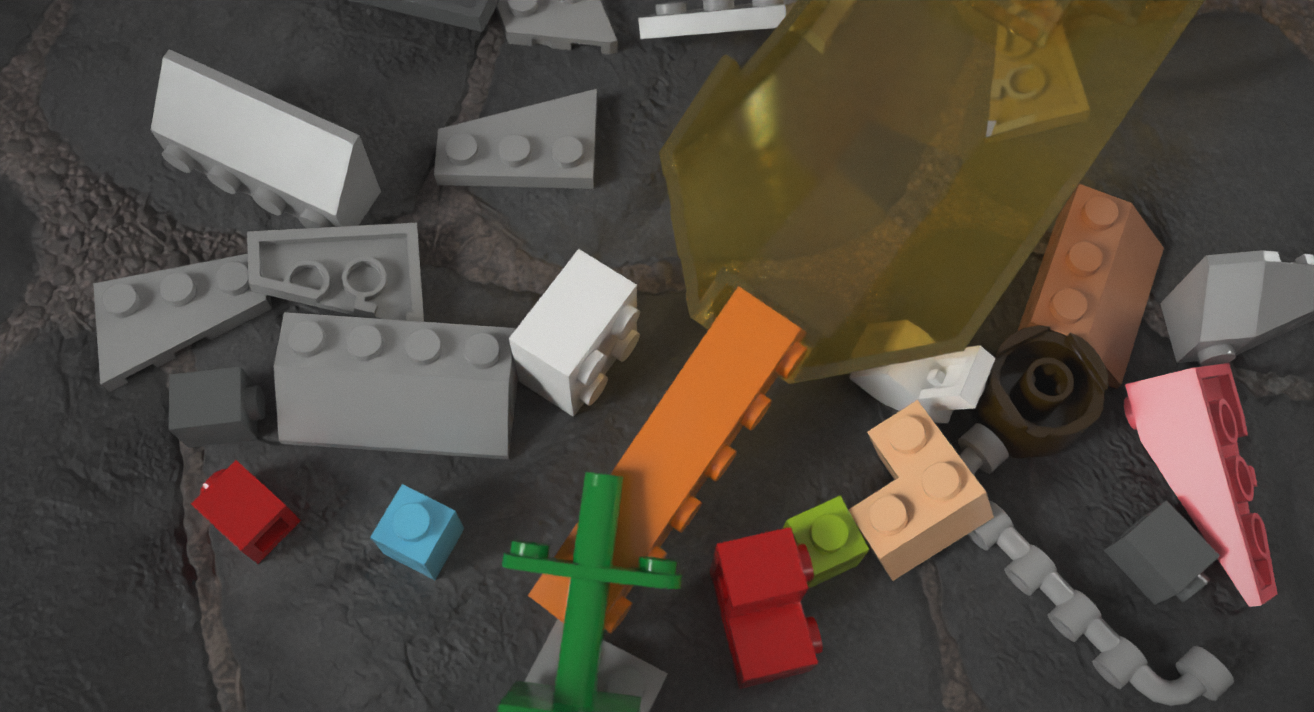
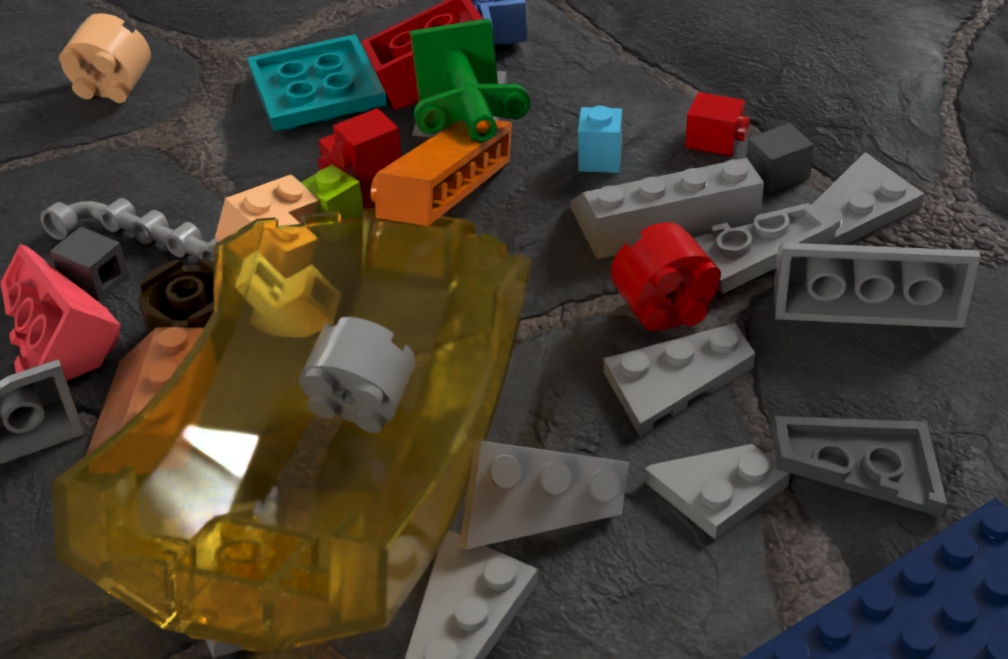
camera: 165 degrees right, 25 degrees down
white brick [509,249,640,417] -> none
none -> light grey brick [299,317,416,433]
none -> red brick [610,222,721,331]

